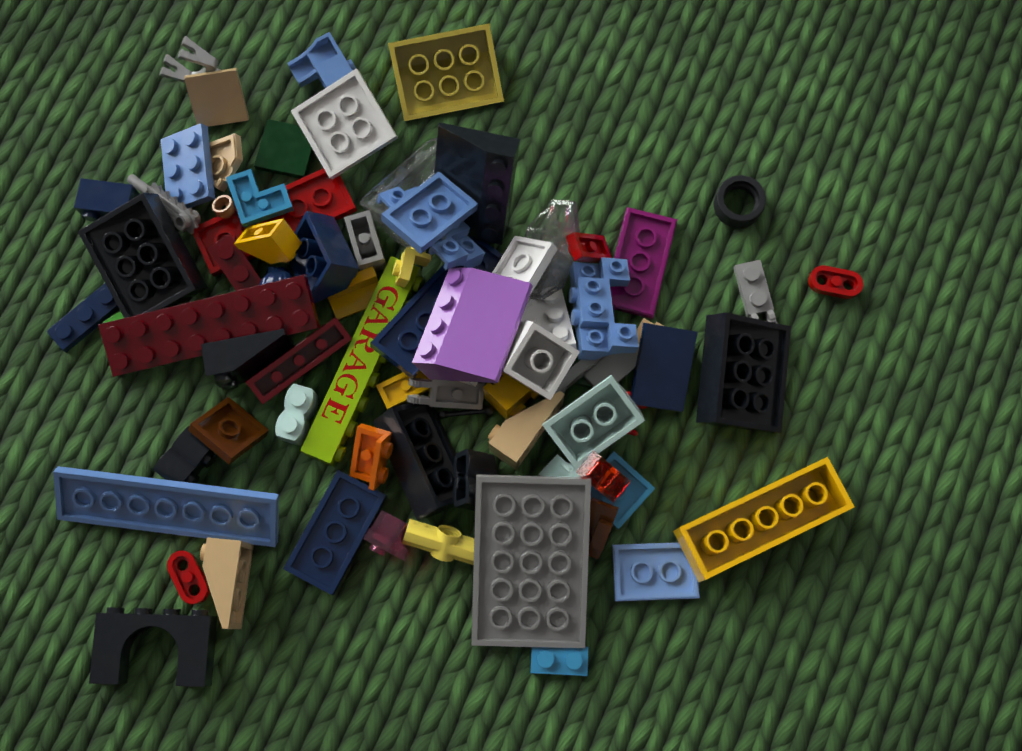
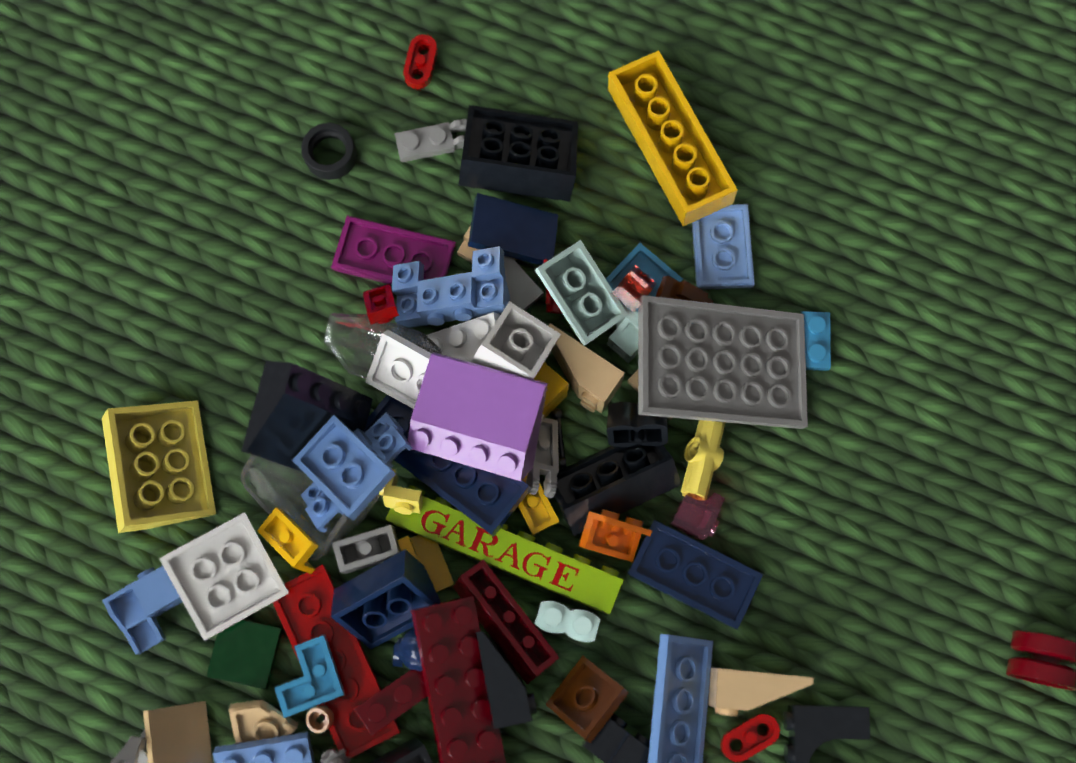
camera: 90 degrees left, 0 degrees up
yellow slope [234,218,302,264] -> none
none -> yellow panel [257,507,319,574]

